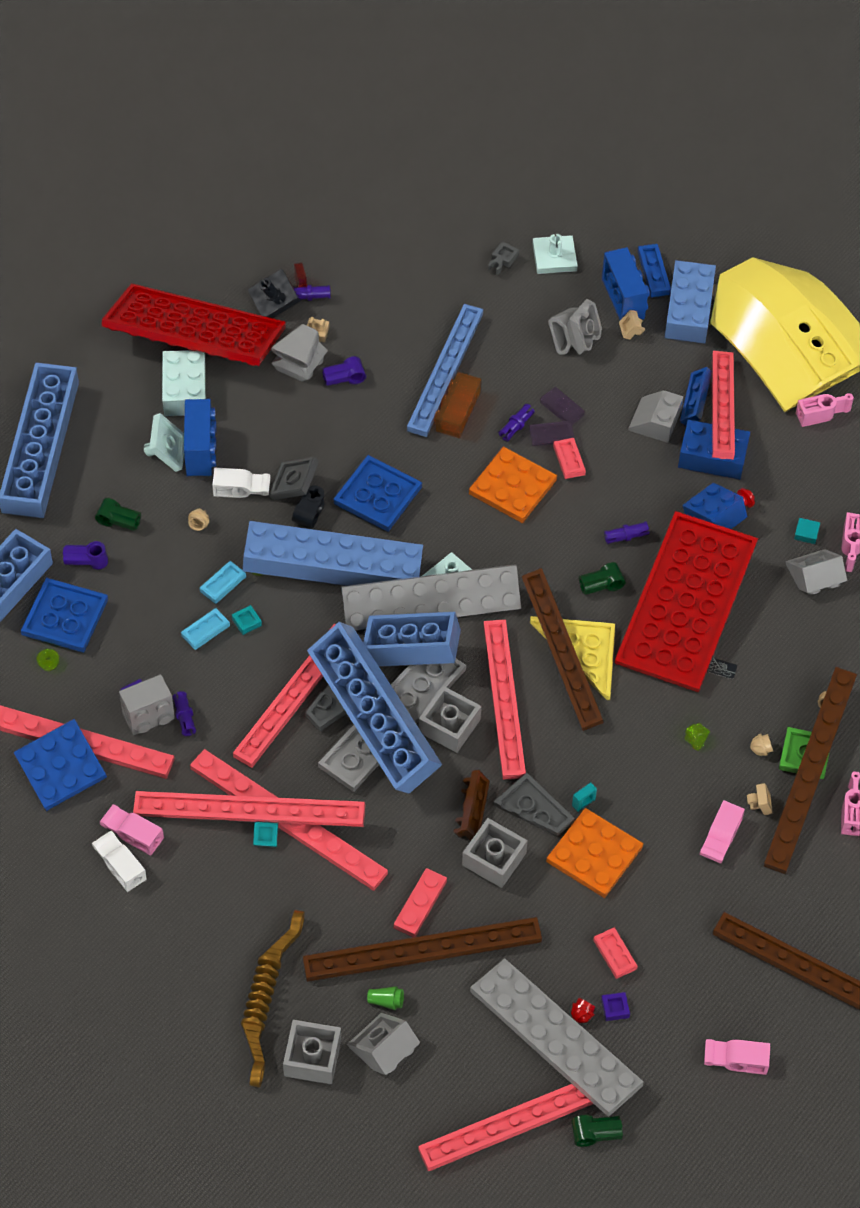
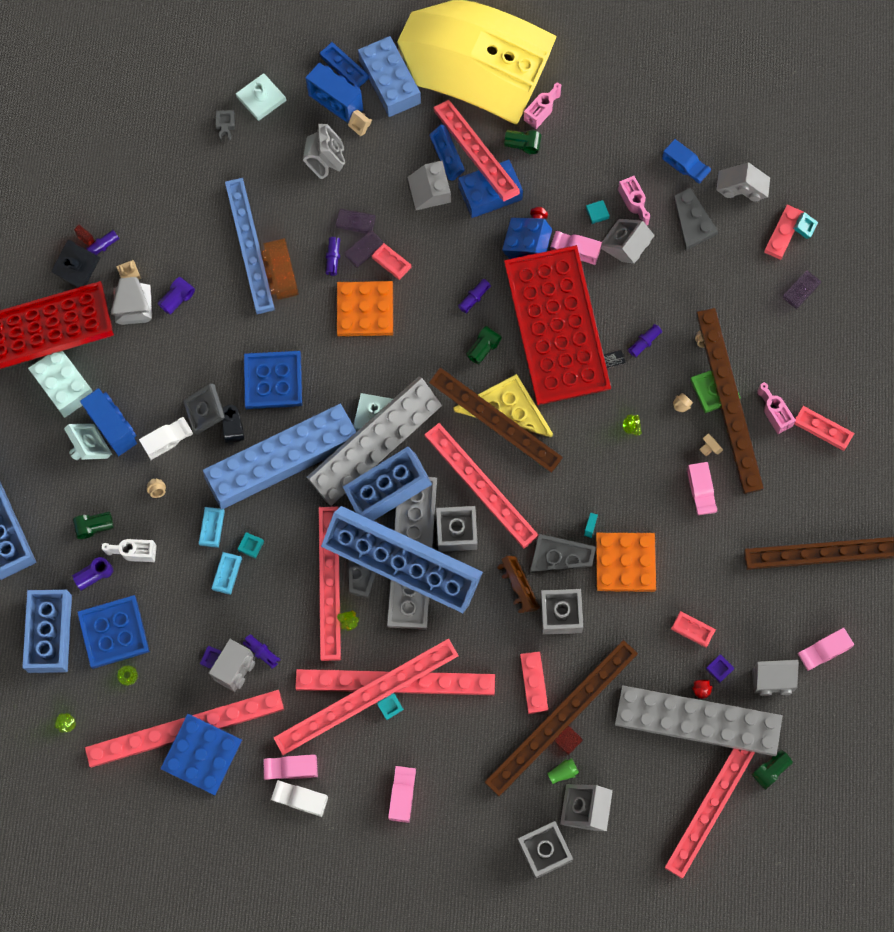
camera: 30 degrees left, 15 degrees up
pearl gold piece [241,910,305,1088] -> none
none -> white piece [102,539,157,562]
none -> clear neon green plate [337,611,360,631]
none -> bright pink piece [388,766,416,823]
none -> dark green piece [504,130,542,154]
none -> bright pink piece [550,231,602,265]
none -> clear red tile [555,726,583,755]
none -> dark purple pin [628,324,662,358]
none -> light grey slope [752,660,799,696]

